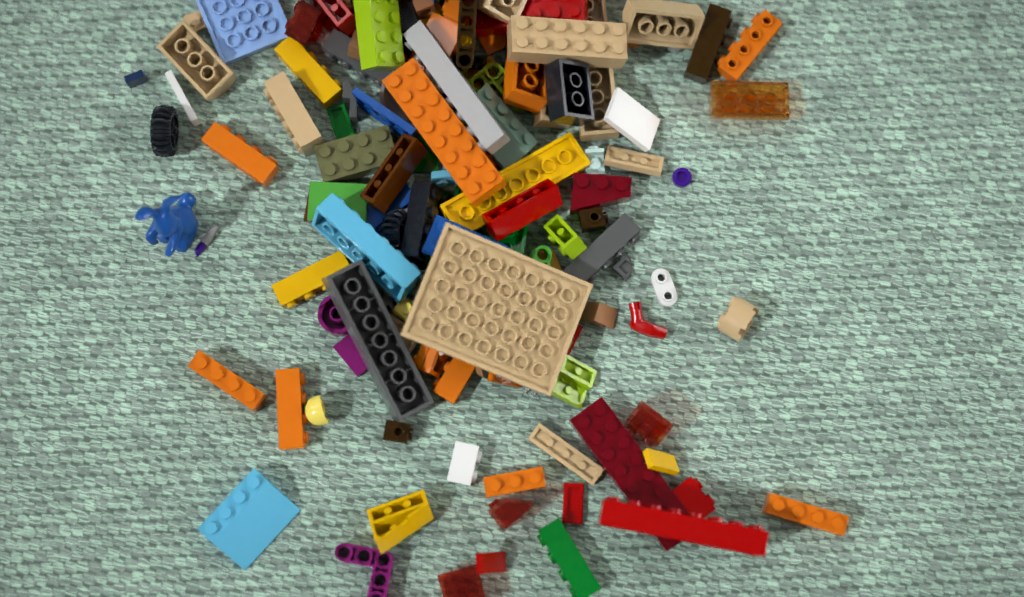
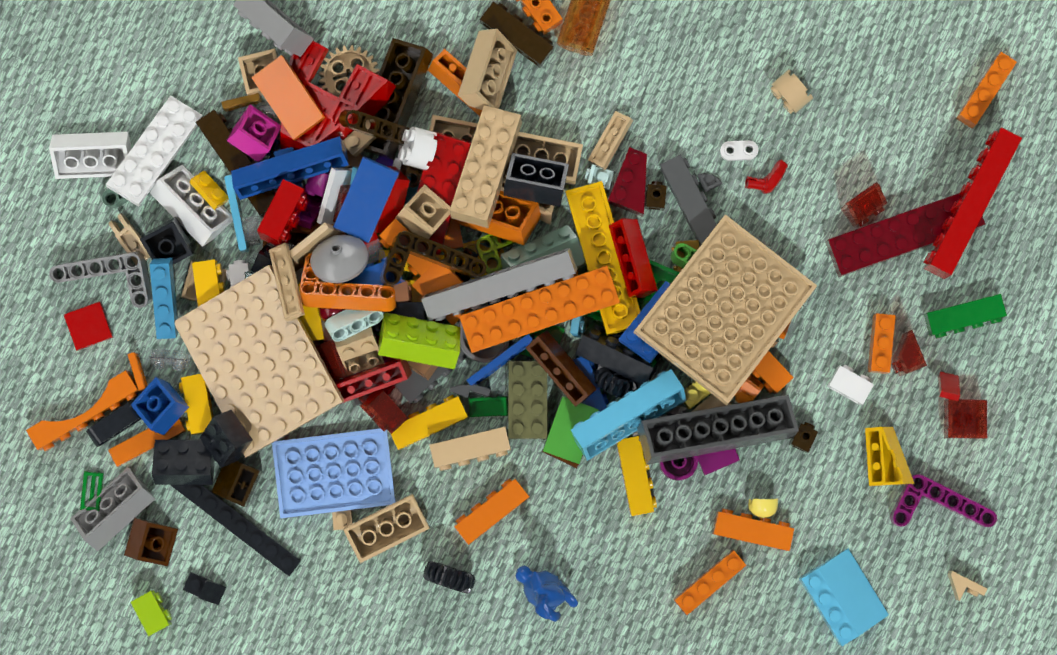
camera: 70 degrees left, 5 degrees up
dark blue tile [124,70,148,89] -> none
white tile [165,70,201,127] -> none
light grey piece [194,224,220,257] -> none
tan plate [527,423,604,486] -> none
lime brick [543,214,587,261] -> none
lime slope [551,354,597,409] -> none
red tile [562,483,584,524] -> none
medium nougat slope [579,302,617,329] -> none
white tile [603,87,660,152] -> none
yellow tile [643,448,680,476] -> none
dark purple tile [672,168,692,188] -> none
red brick [672,476,716,518] -> none

